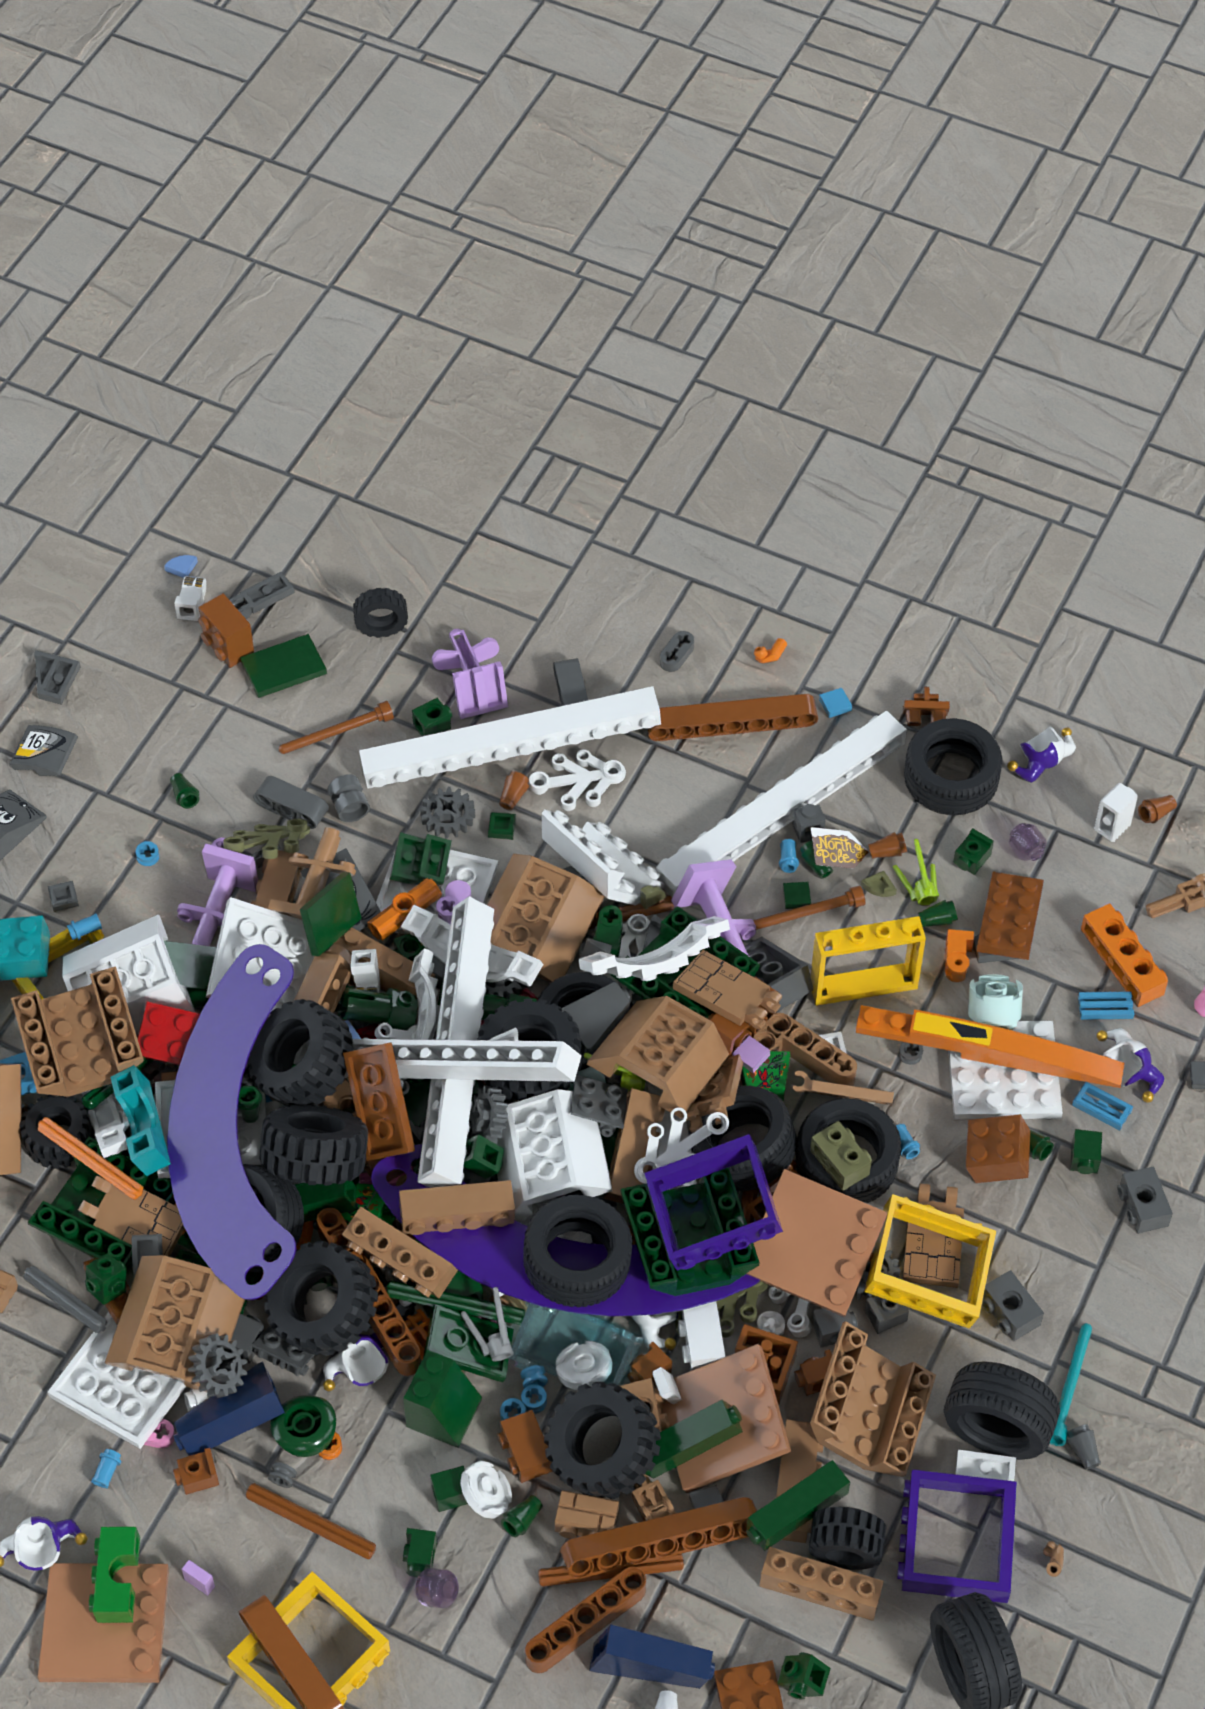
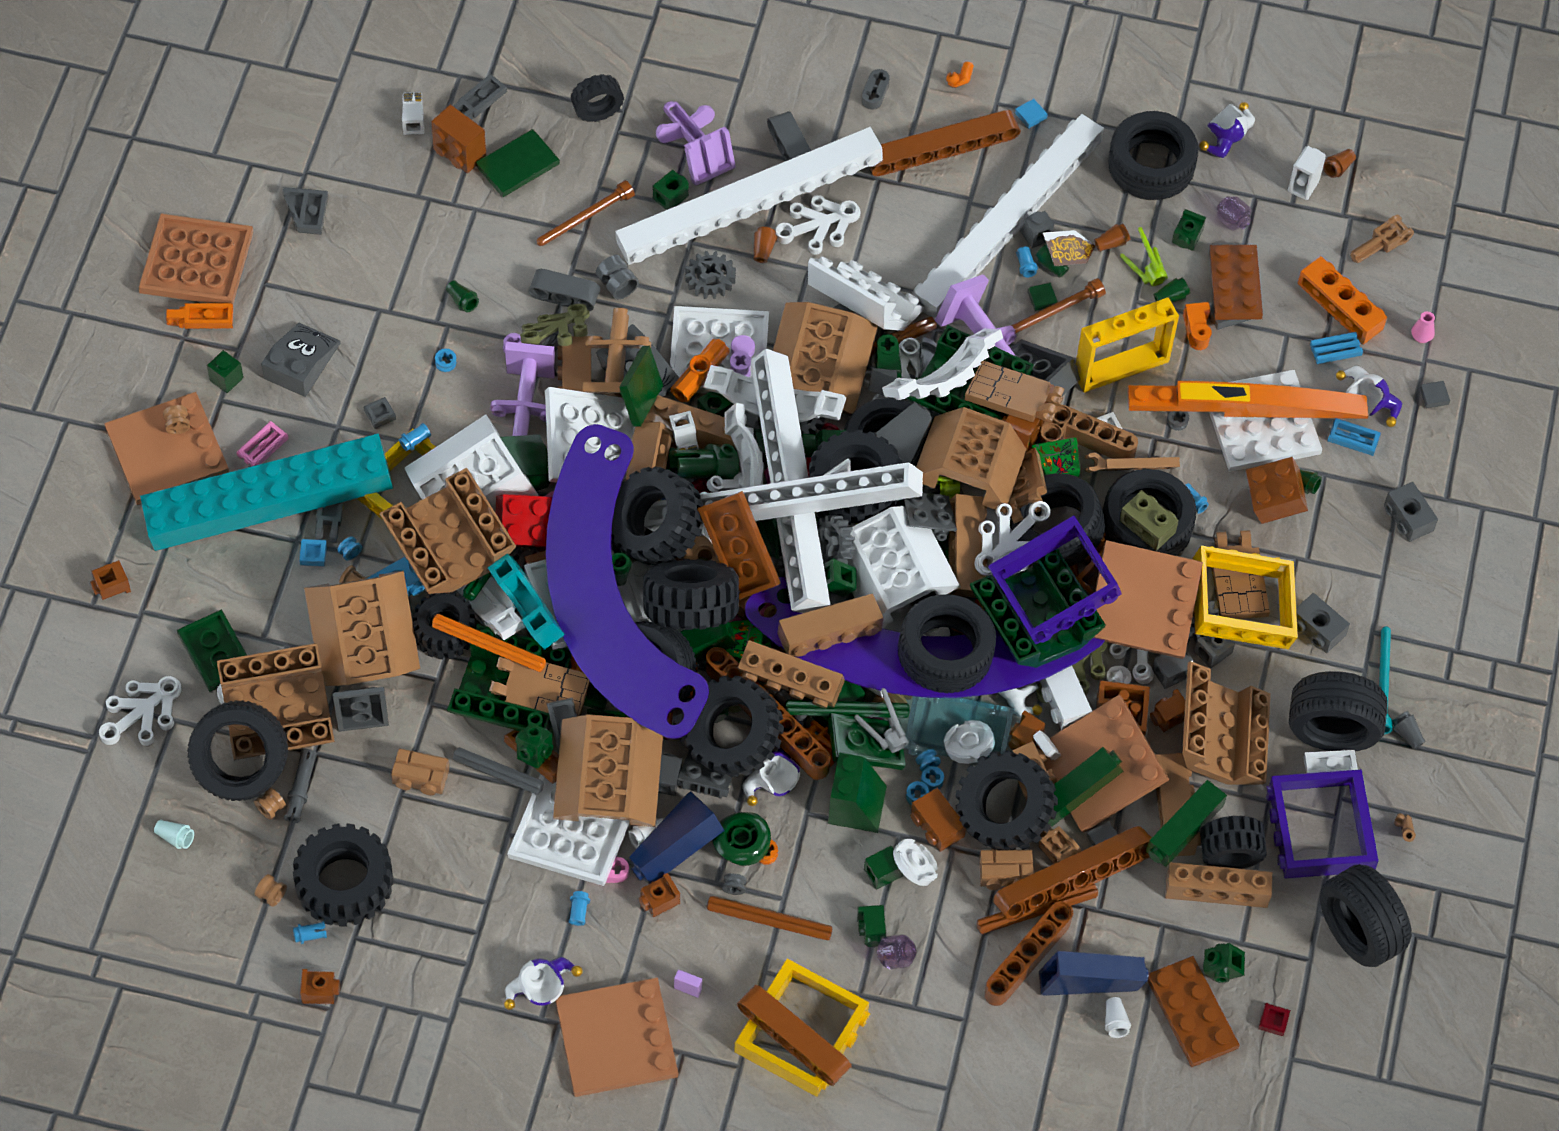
camera: 15 degrees left, 5 degrees up
dark grey slope [10,725,78,776] -> none
green arch [89,1527,140,1623] -> none
medium blue tile [164,555,198,578] -> none
dark grey gear [188,1334,247,1398] -> none
dark green slope [389,832,452,886] -> none
dark green tile [488,812,516,840] -> none
dark green cone [501,1495,543,1538] -> none
olive tile [640,885,666,910] -> none
lavender tile [732,1036,770,1073] -> none
olive tile [861,871,897,897] -> none
dark orange hips [903,686,950,726] -> none
light aqua brick [968,974,1023,1029] -> none
dark green brick [1070,1129,1102,1174] -> none

